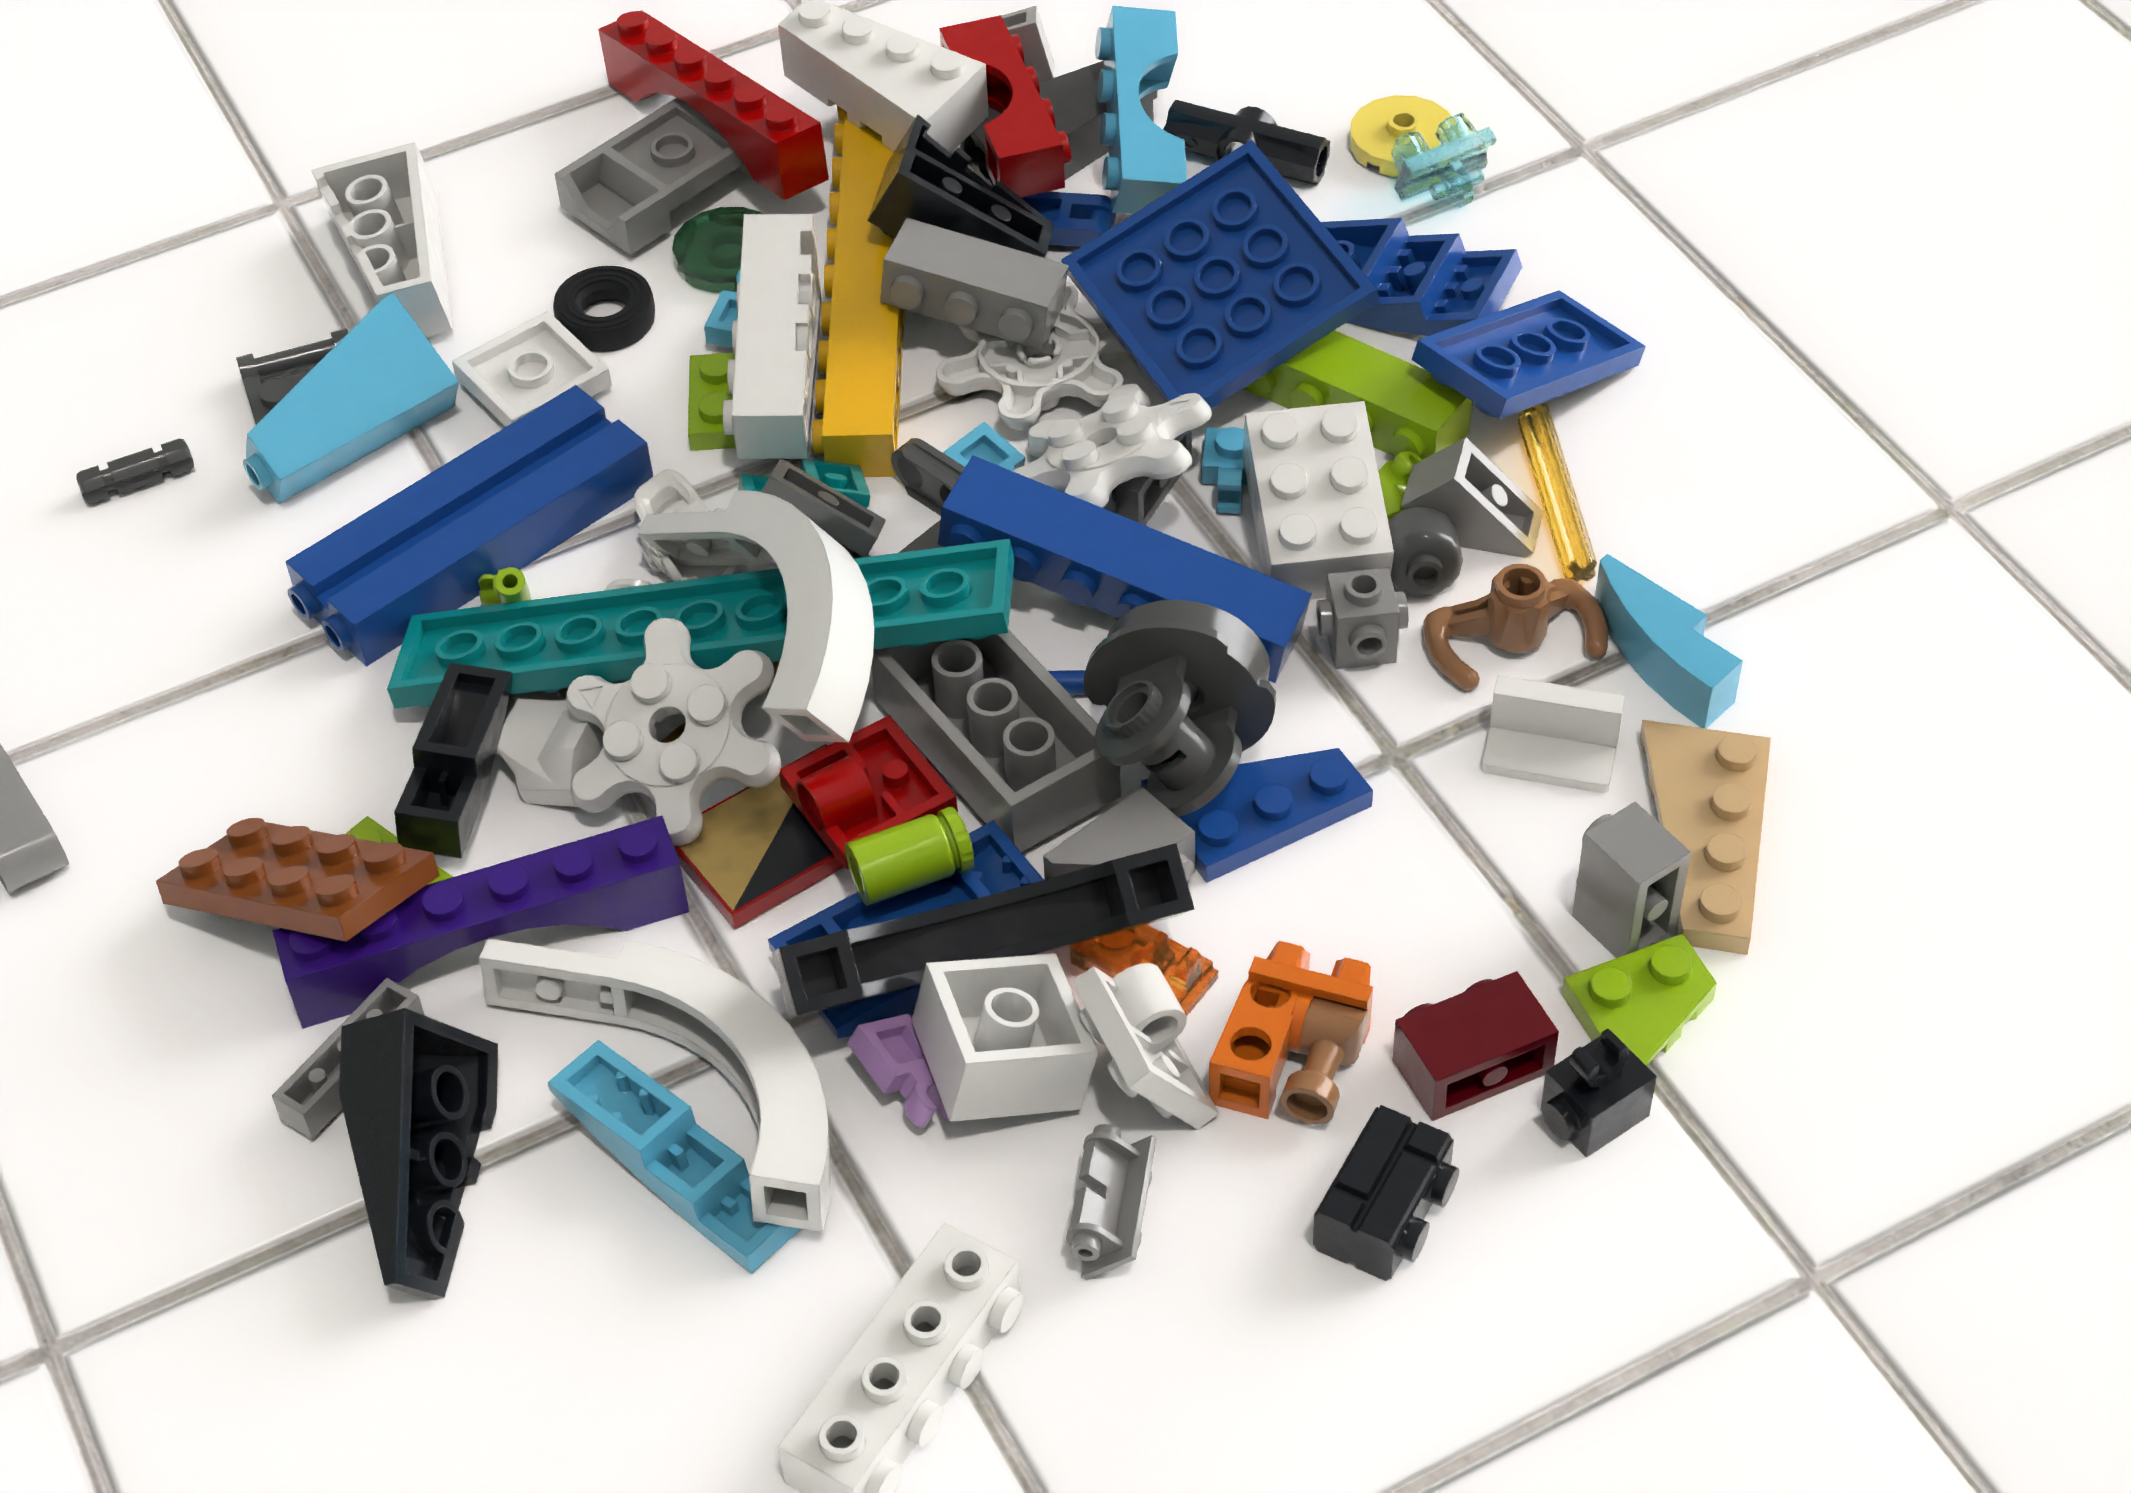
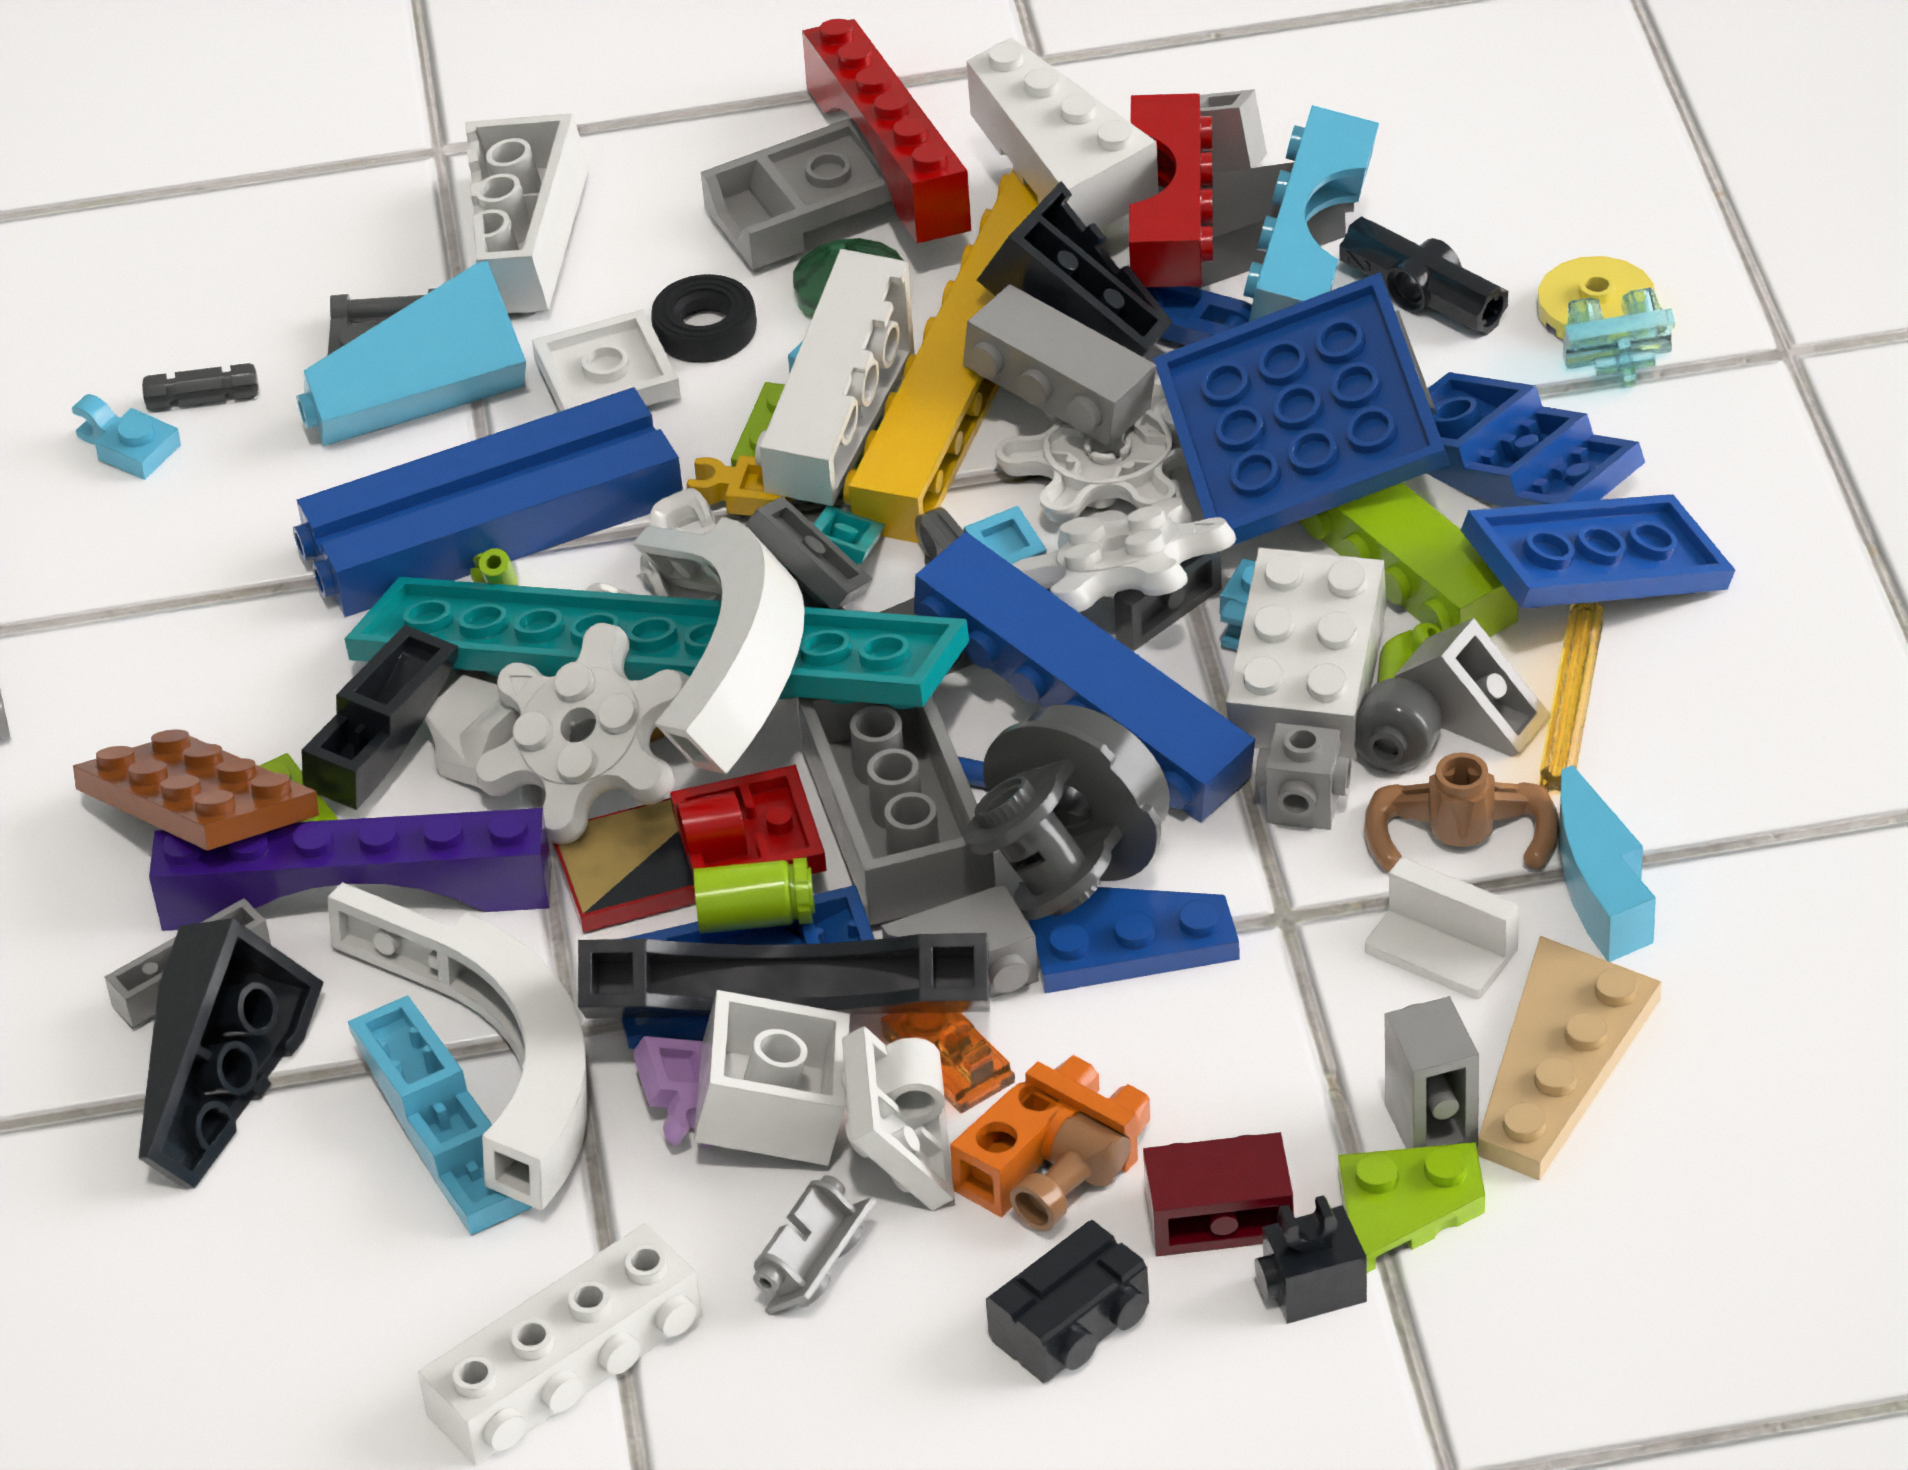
camera: 20 degrees right, 5 degrees down
none -> medium azure plate [71,394,181,480]
none -> yellow plate [686,455,793,516]

